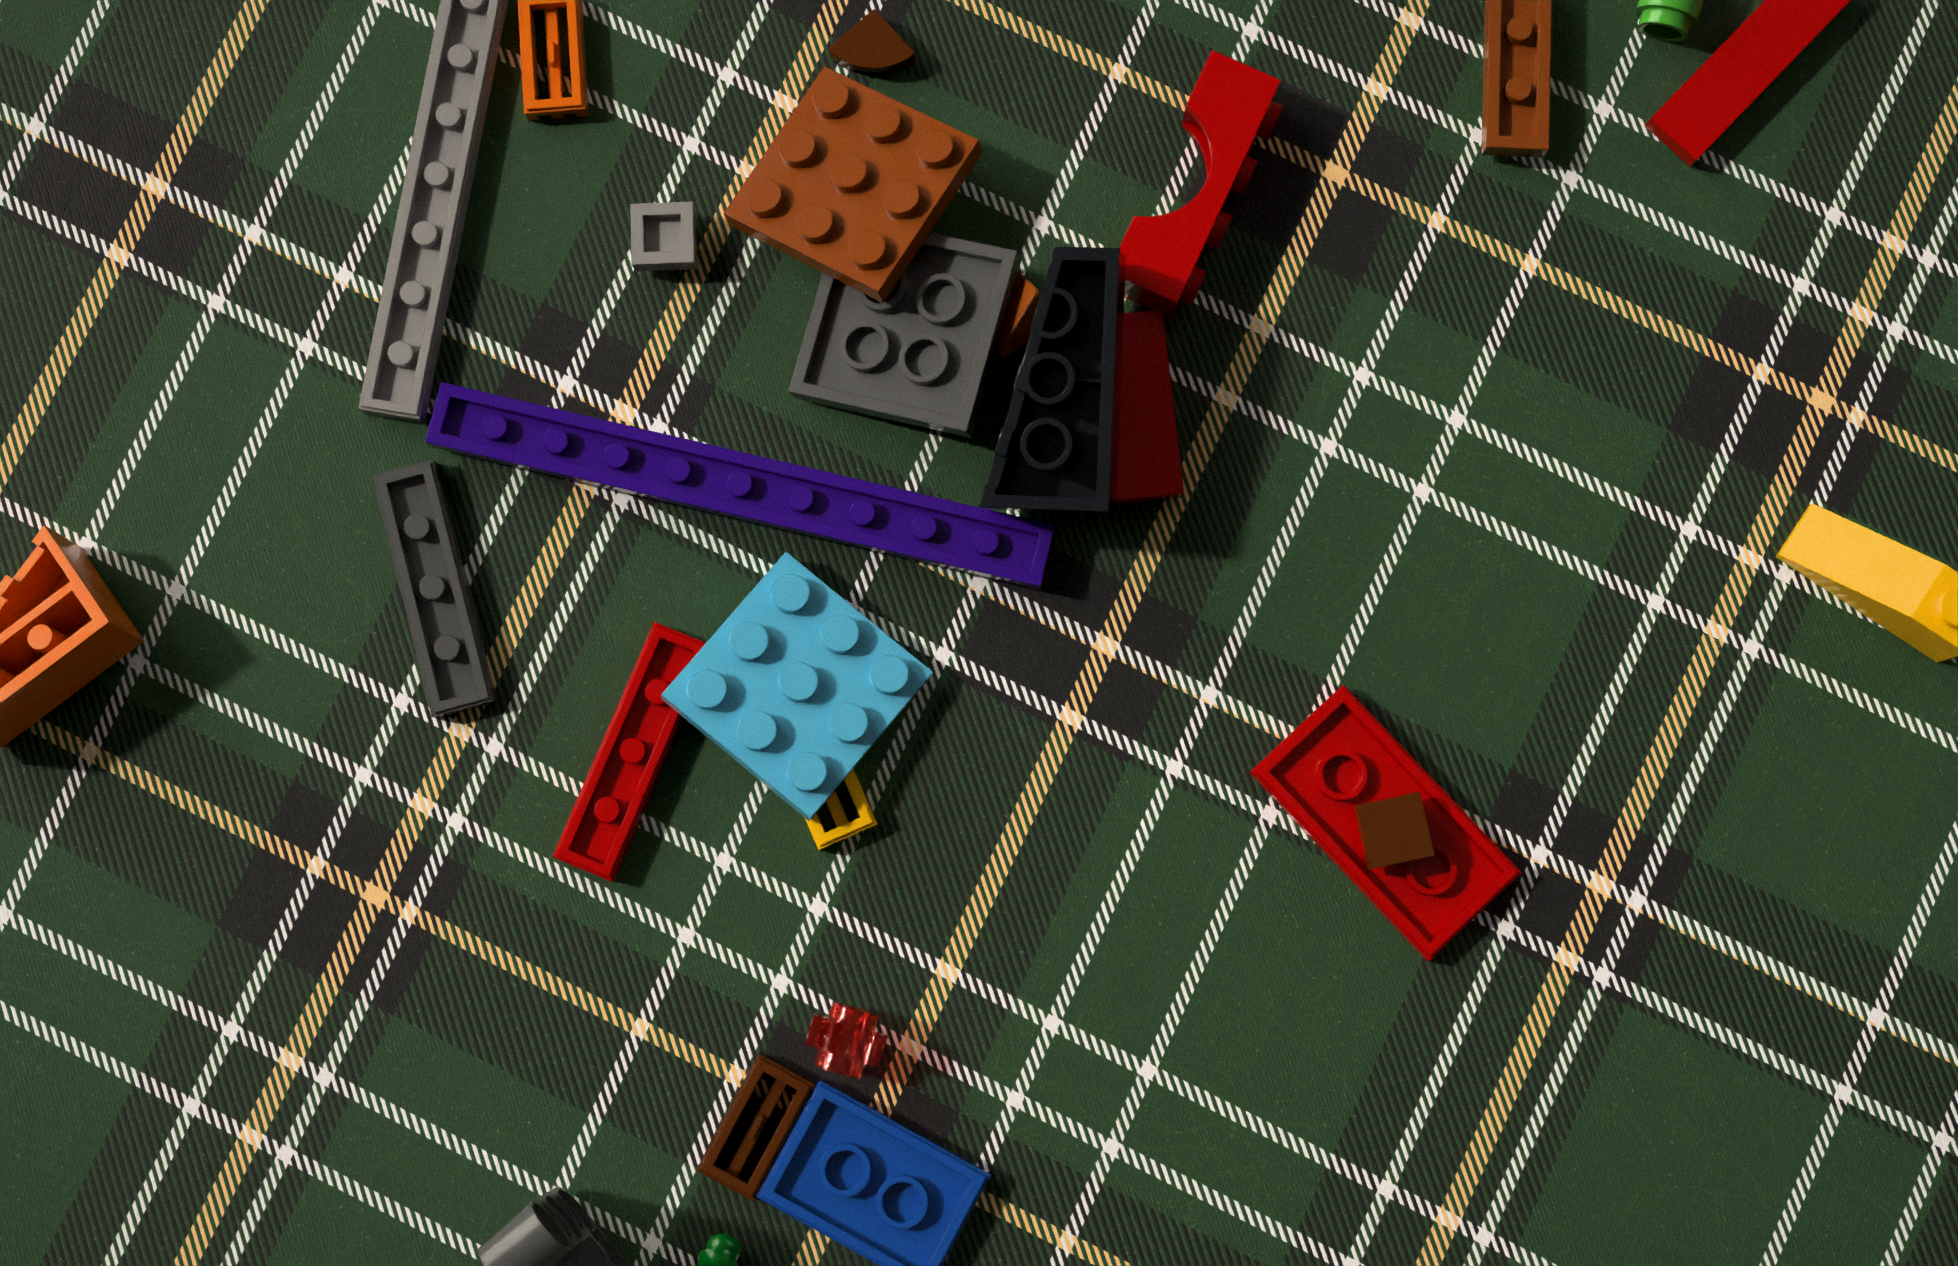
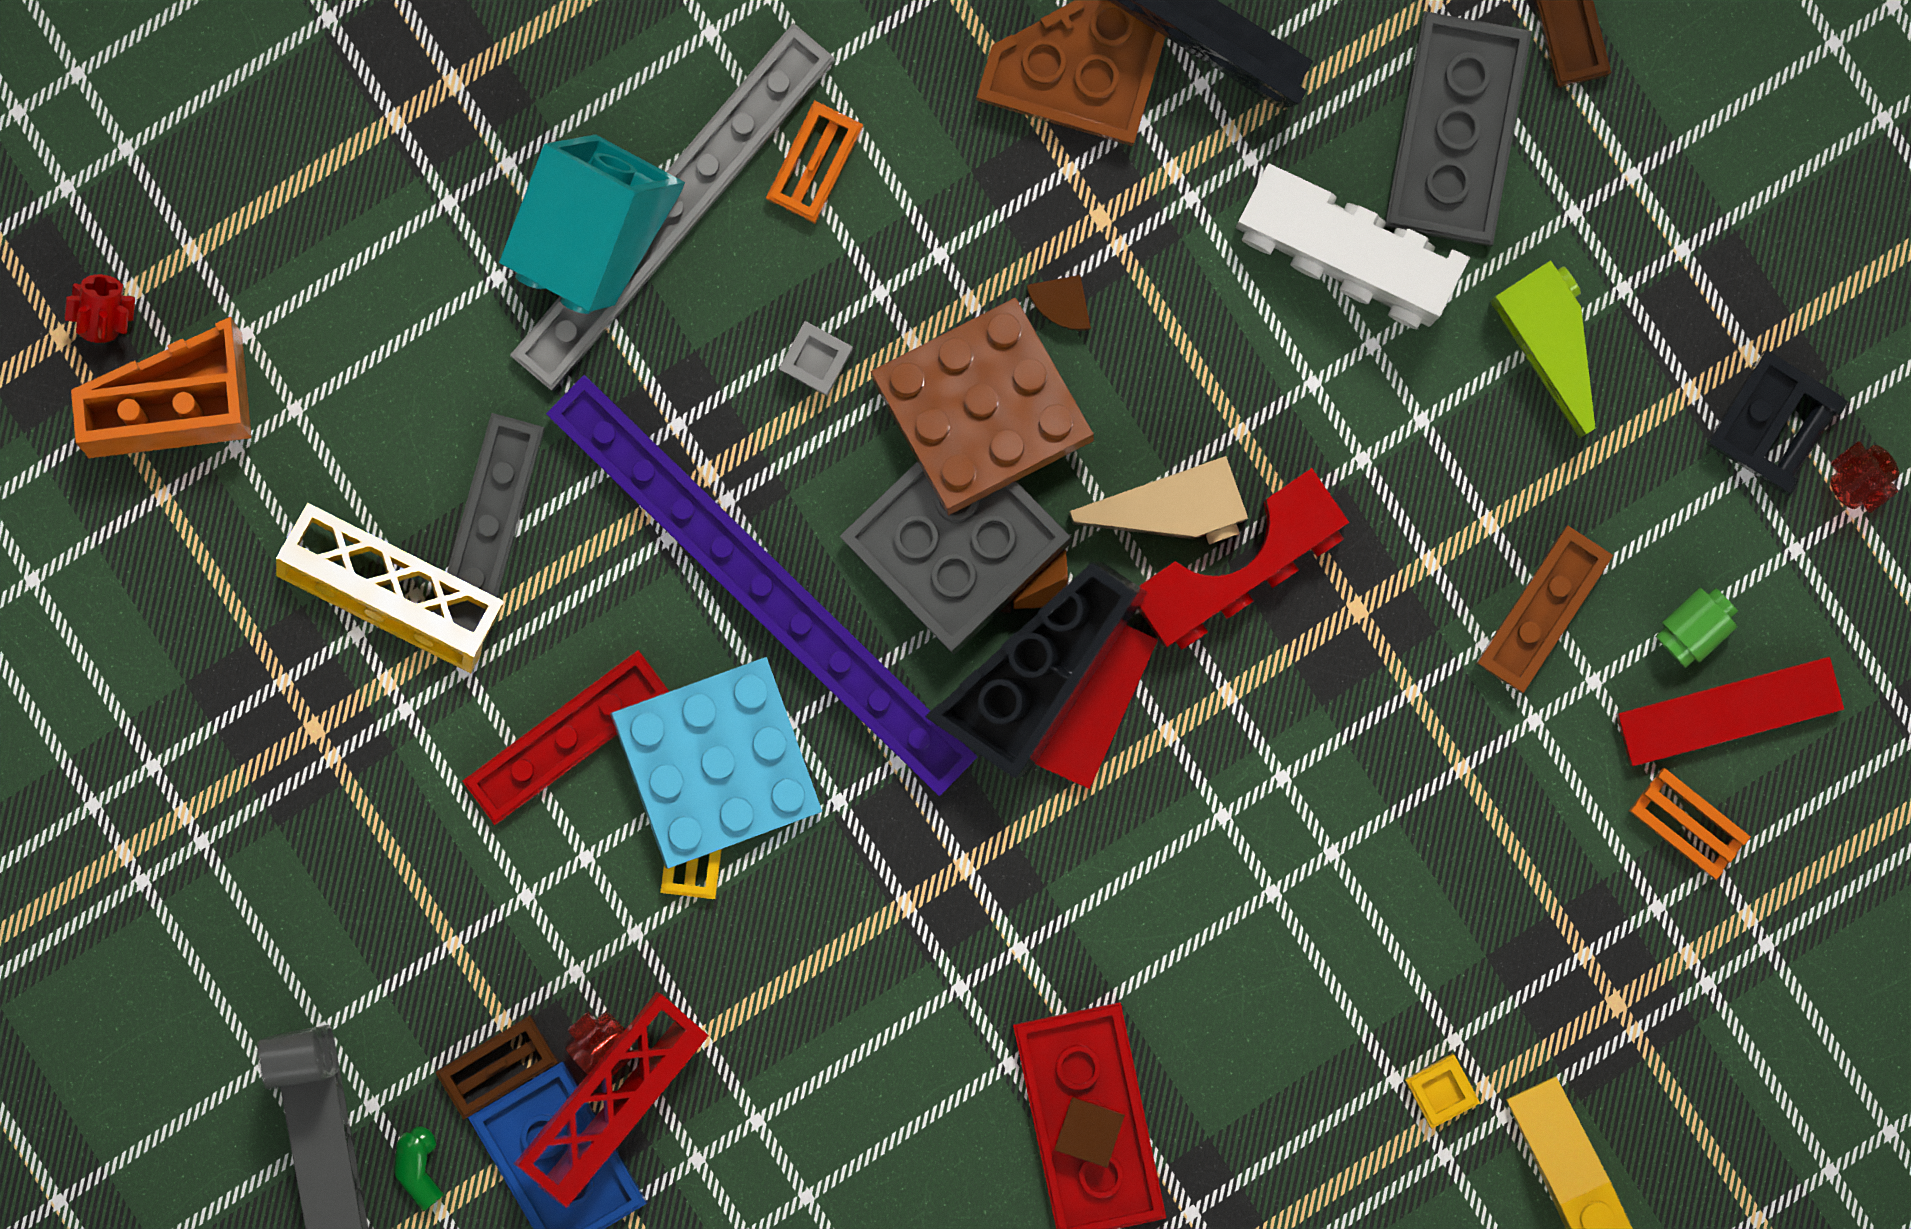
camera: 30 degrees right, 5 degrees up
none -> fence [276,503,504,673]
none -> teal slope [499,134,685,314]
none -> red fence [514,992,709,1208]
none -> tan slope [1069,456,1248,545]
none -> yellow tile [1404,1053,1480,1129]
none -> orange tile [1628,768,1751,880]

